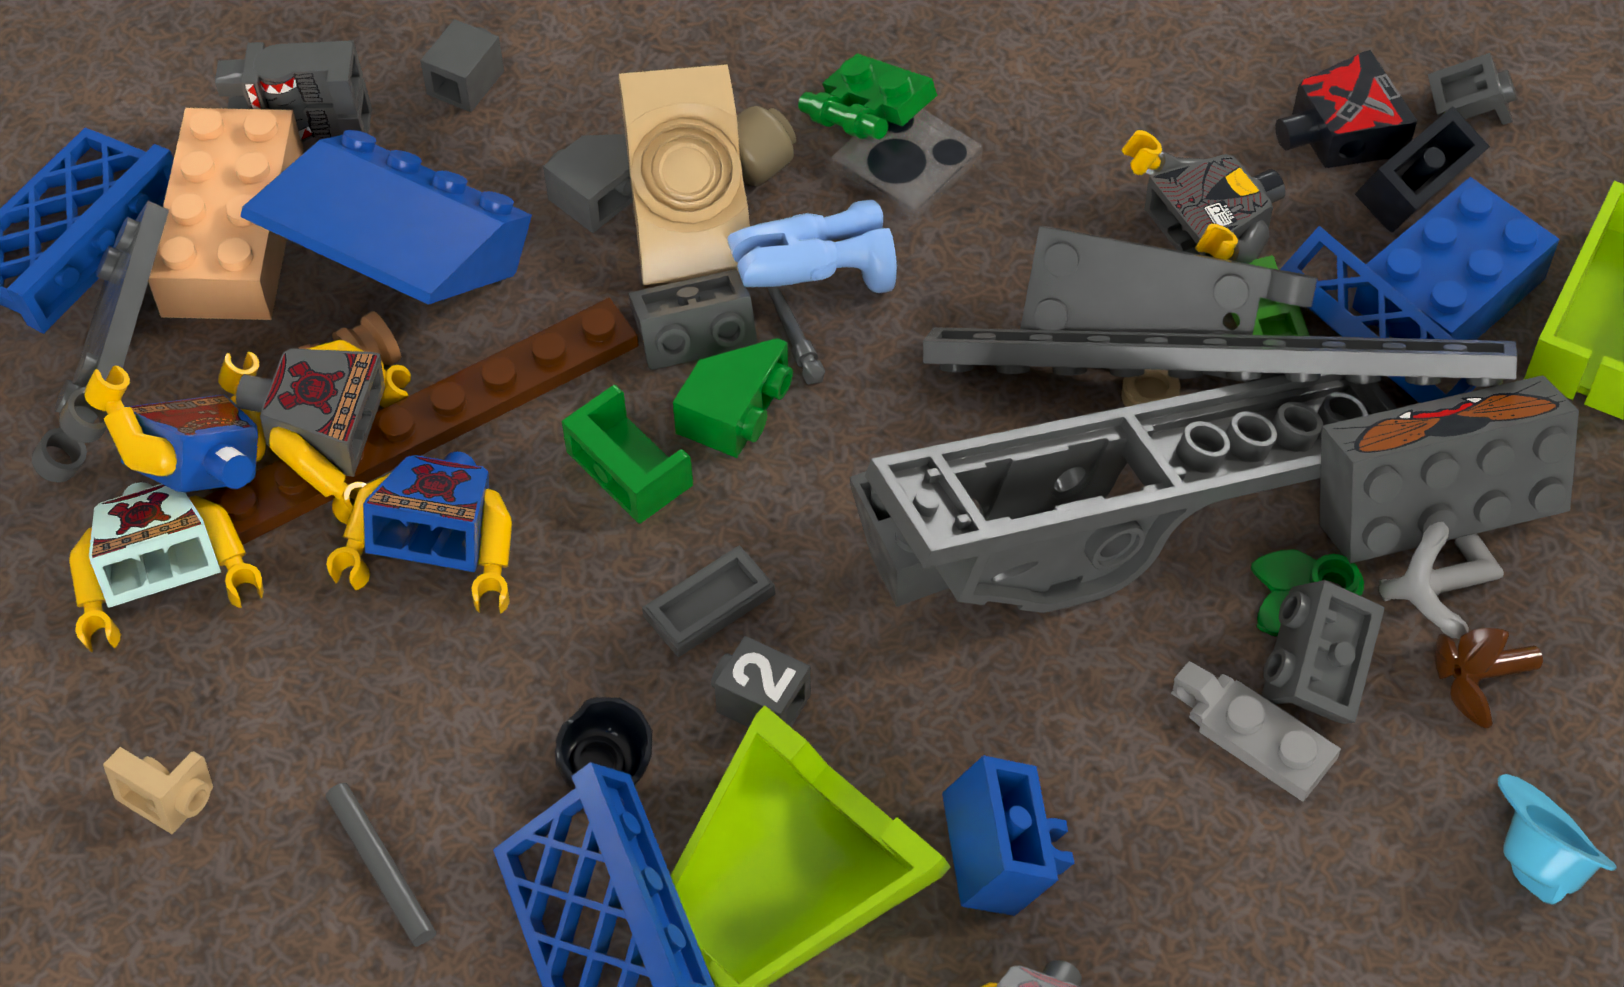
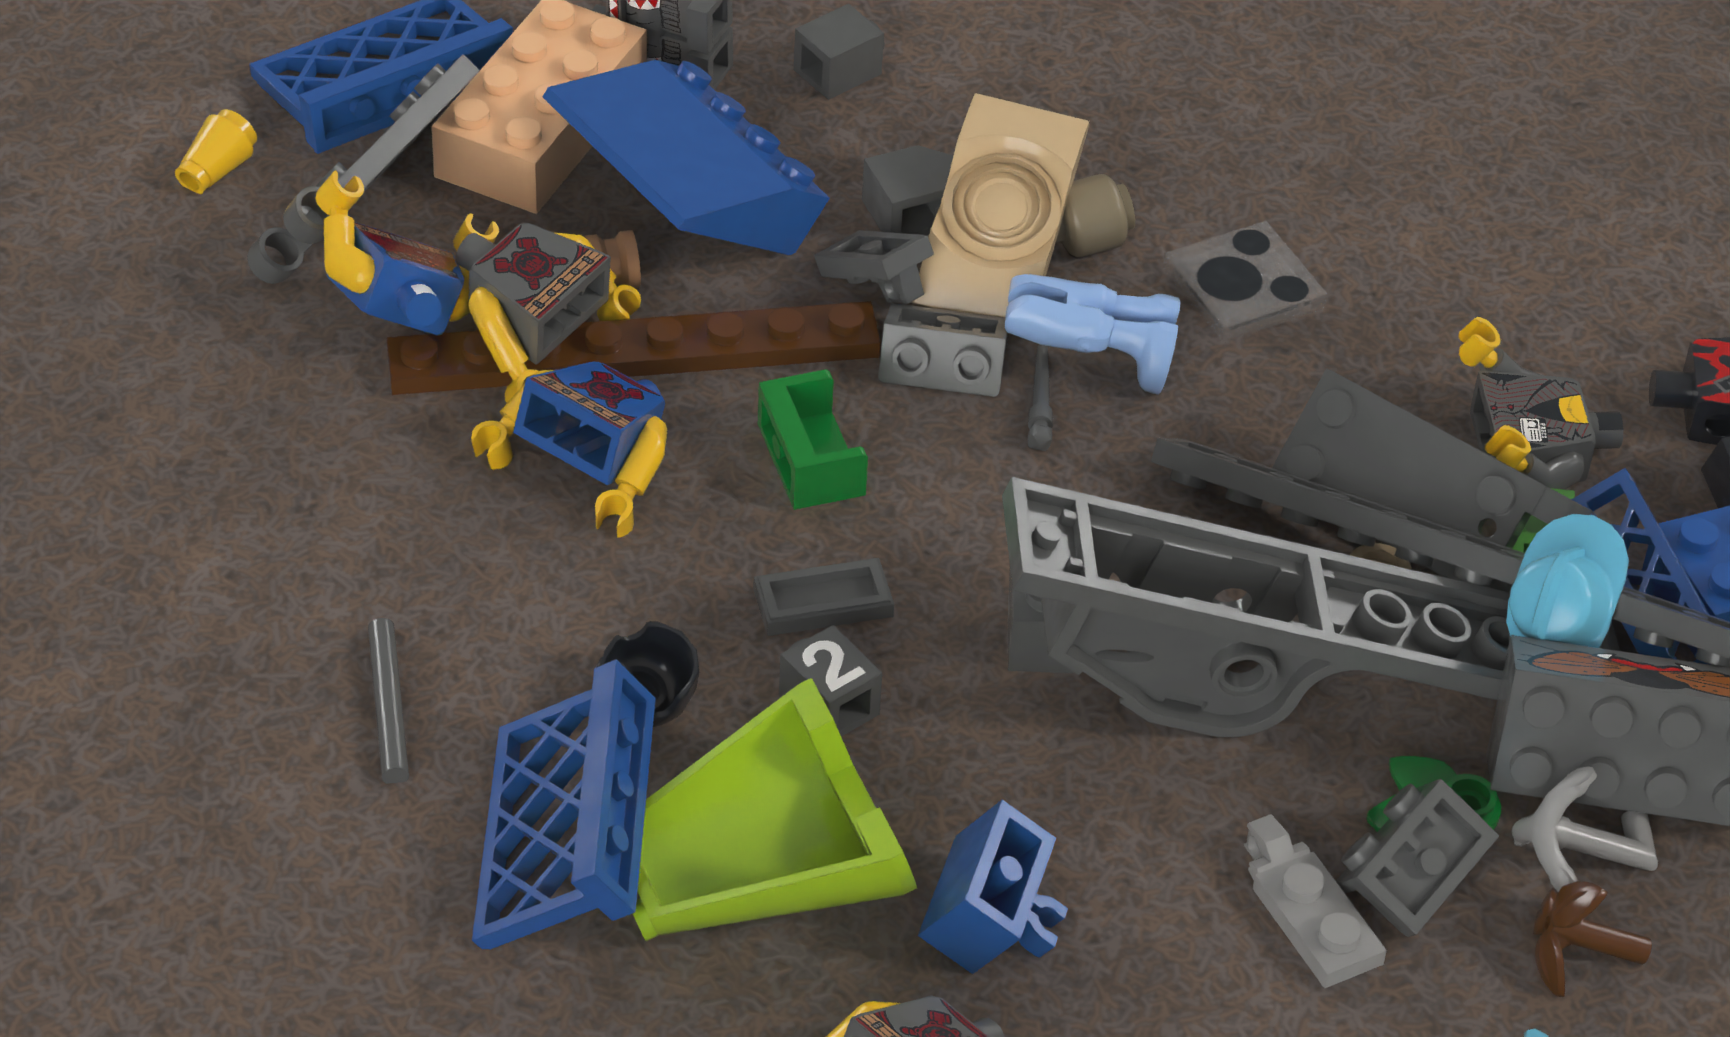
camera: 20 degrees right, 10 degrees down
torso [69,482,264,652] -> none
tan bracket [103,747,213,834] -> none
green slope [673,338,793,458] -> none
green plate [798,53,937,139] -> none
none -> dark grey hinge [814,230,934,304]
none -> medium azure piece [1506,514,1629,648]

